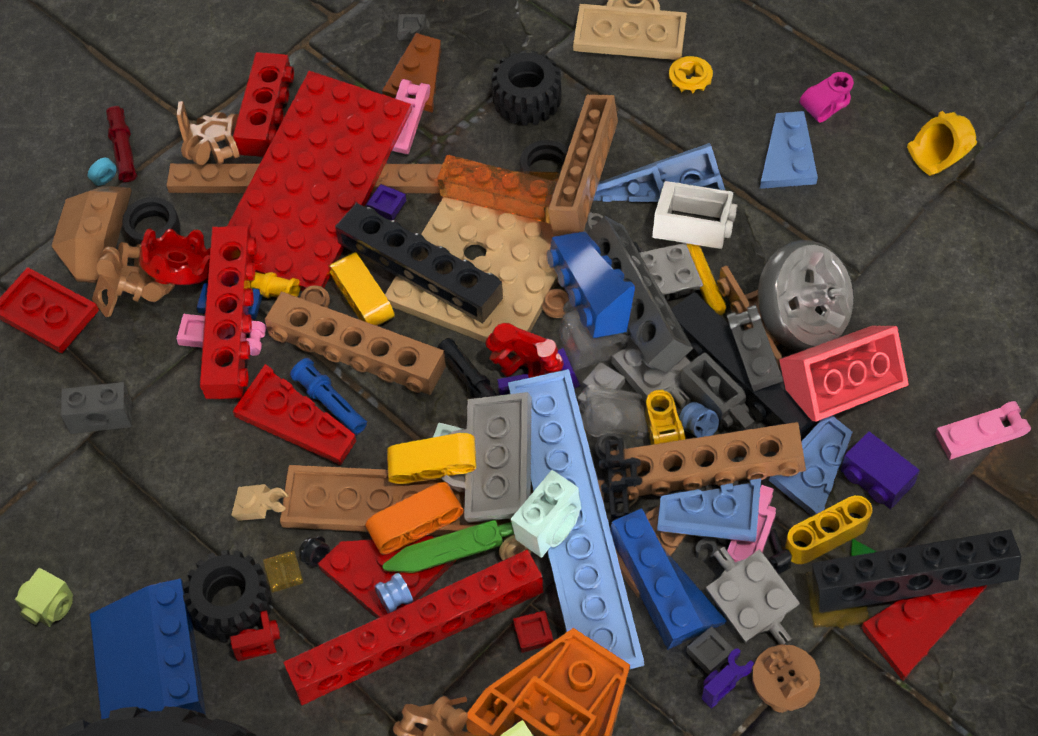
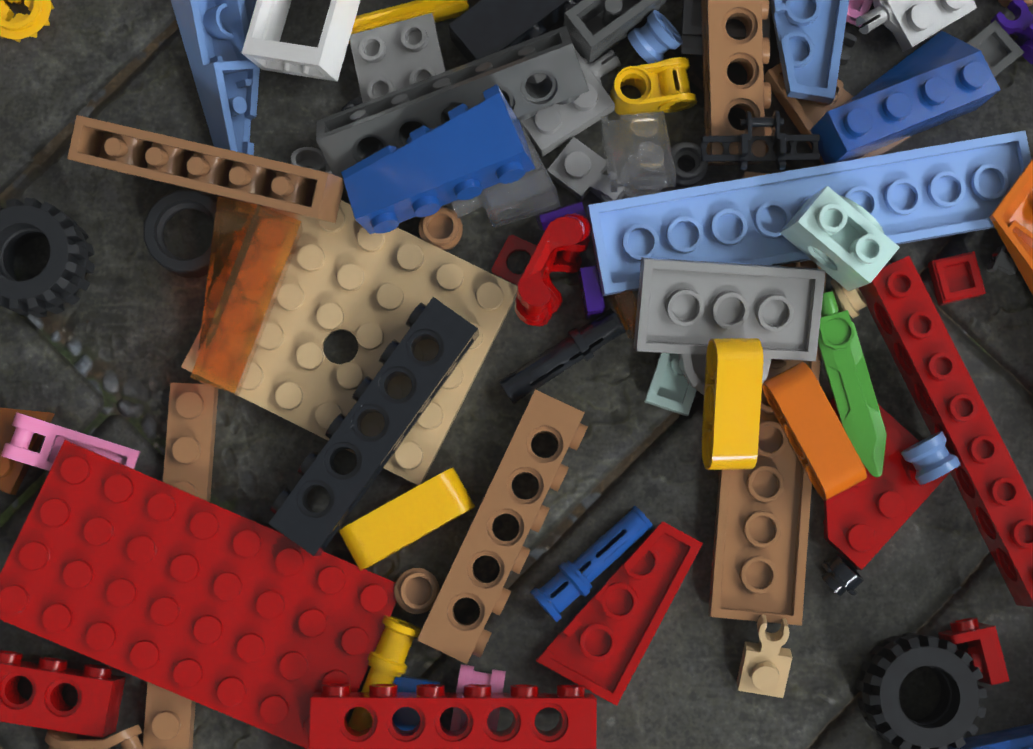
camera: 90 degrees left, 25 degrees up
clear yellow tile [263,551,304,593] -> none
dark purple plate [366,184,406,220] -> none

